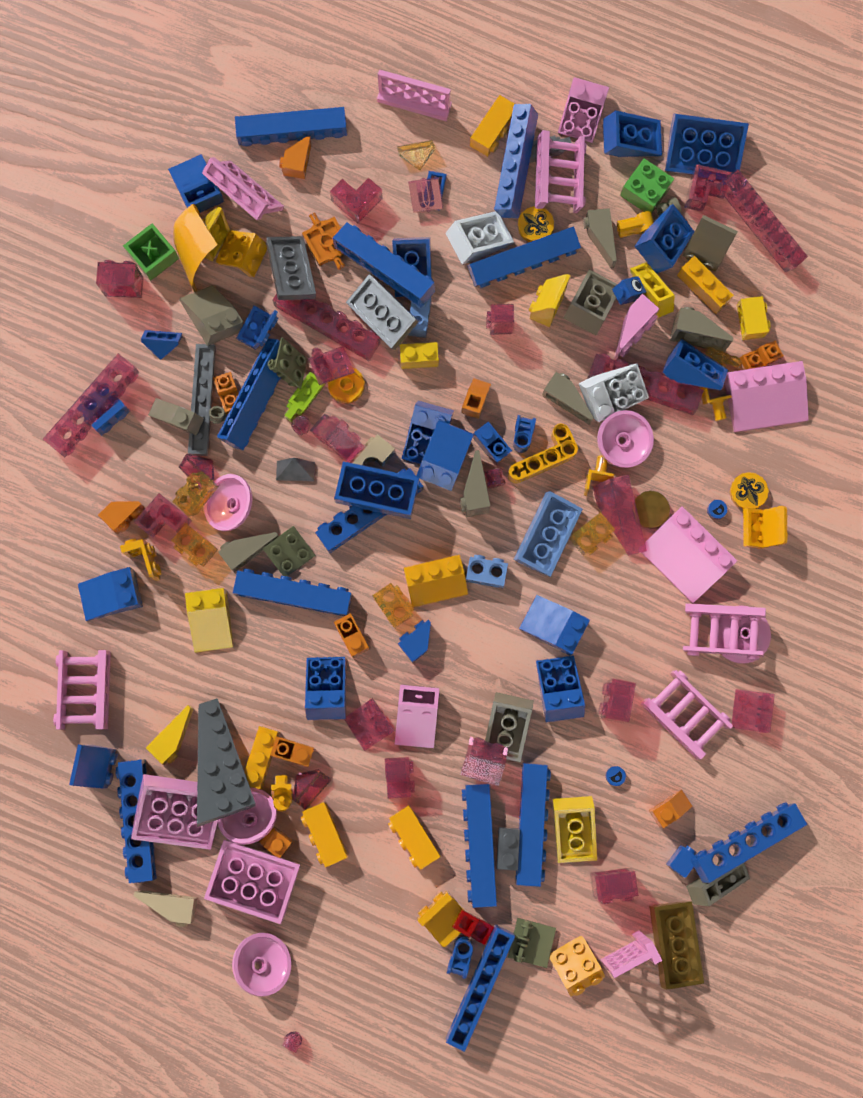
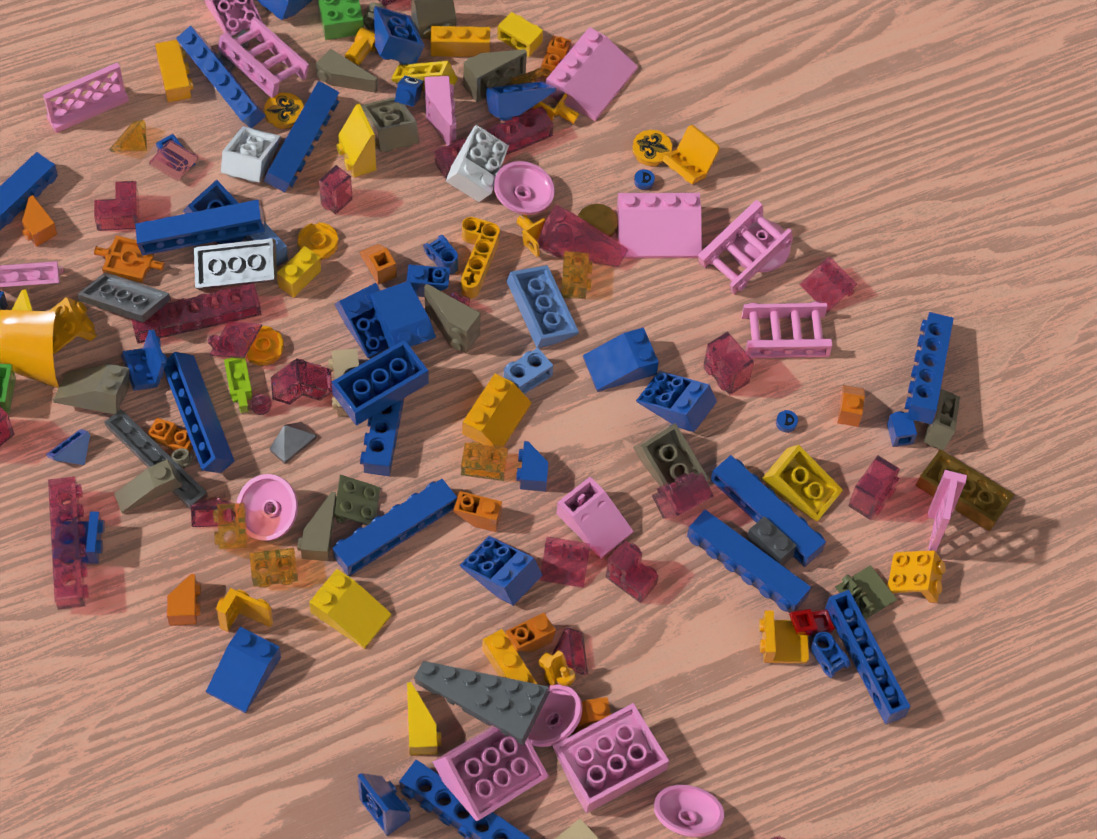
camera: 50 degrees left, 20 degrees down
bright pink fence [53,650,111,730] -> none
clear pink brick [134,493,192,538] -> none
olive hinge [268,337,307,389] -> none
light orange brick [301,802,348,868] -> none
light orange brick [388,805,441,870] -> none
dark tan slope [542,372,594,425] -> none
none -> light orange tile [297,222,339,260]

